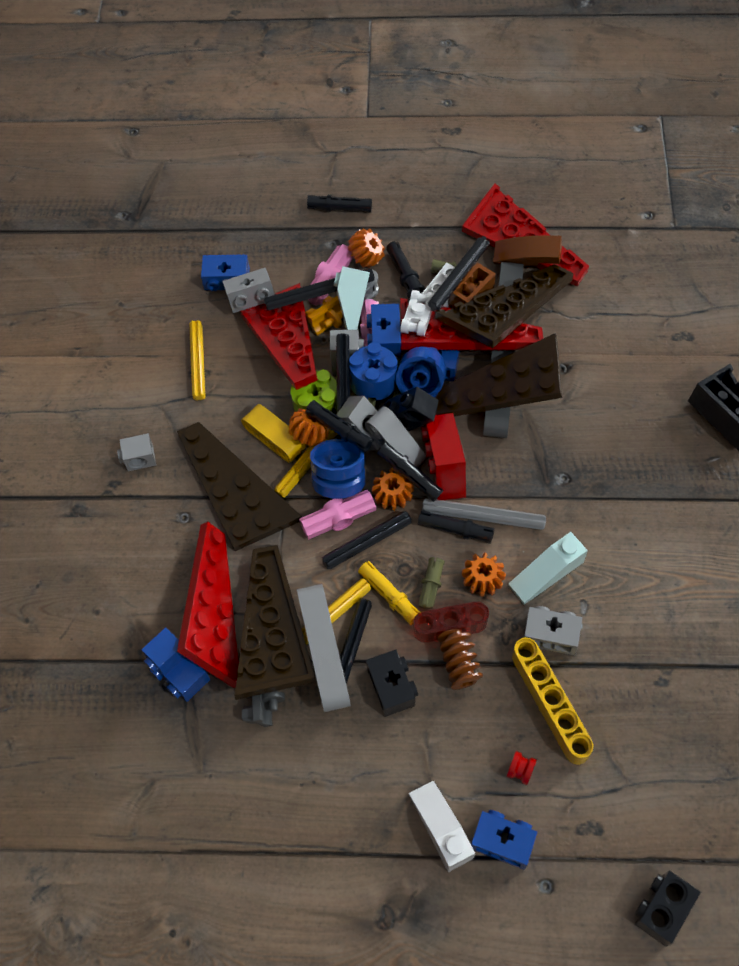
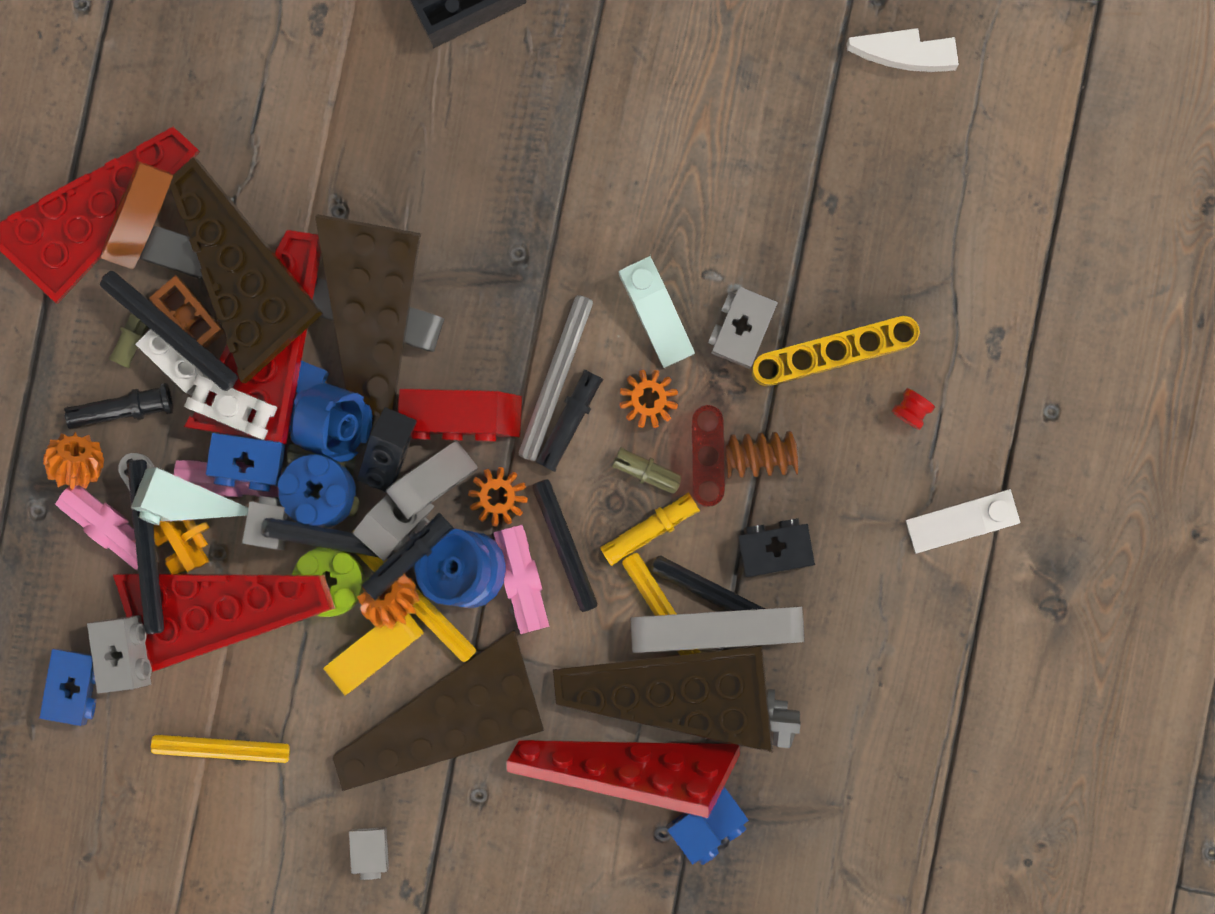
camera: 80 degrees left, 25 degrees up
black pin [377,442,444,502] -> none
blue brick [471,810,538,870] -> none
black brick [635,870,701,947] -> none

